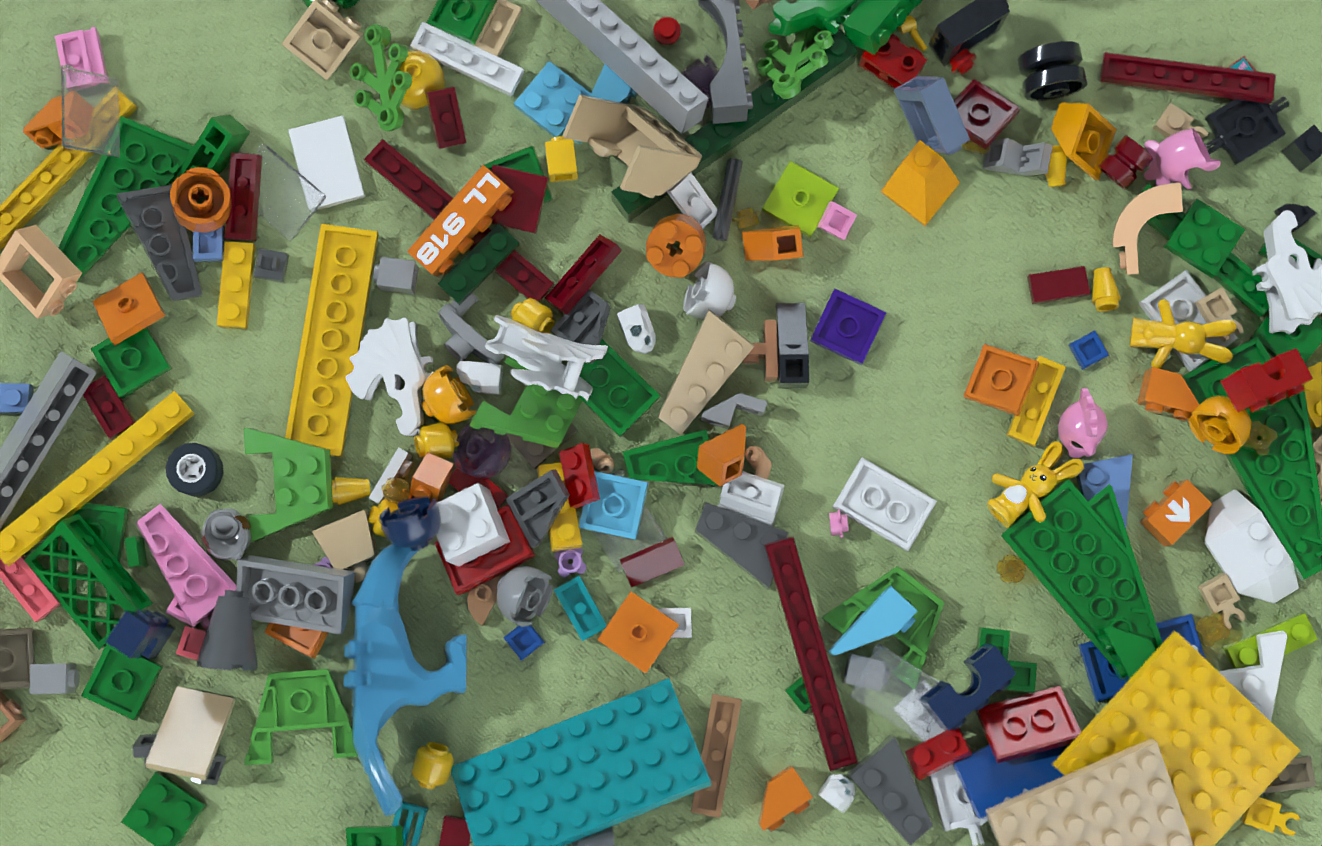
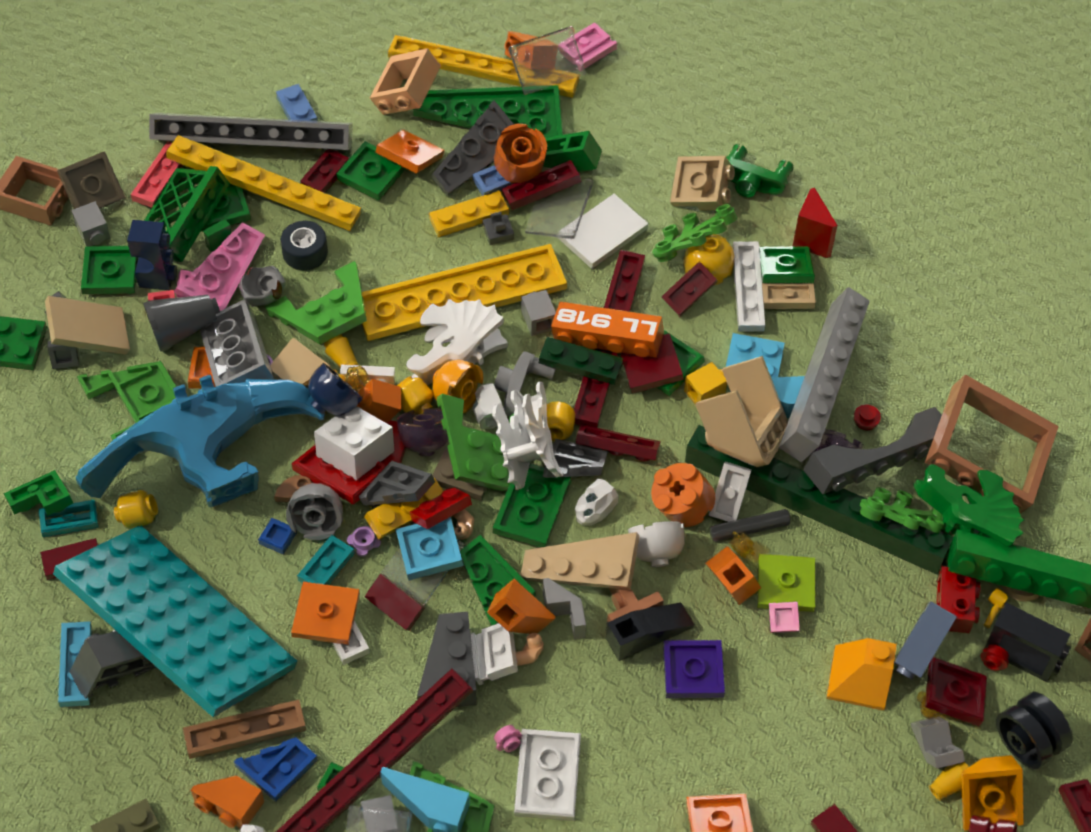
camera: 65 degrees right, 25 degrees down
none -> blue wing [234,737,318,802]

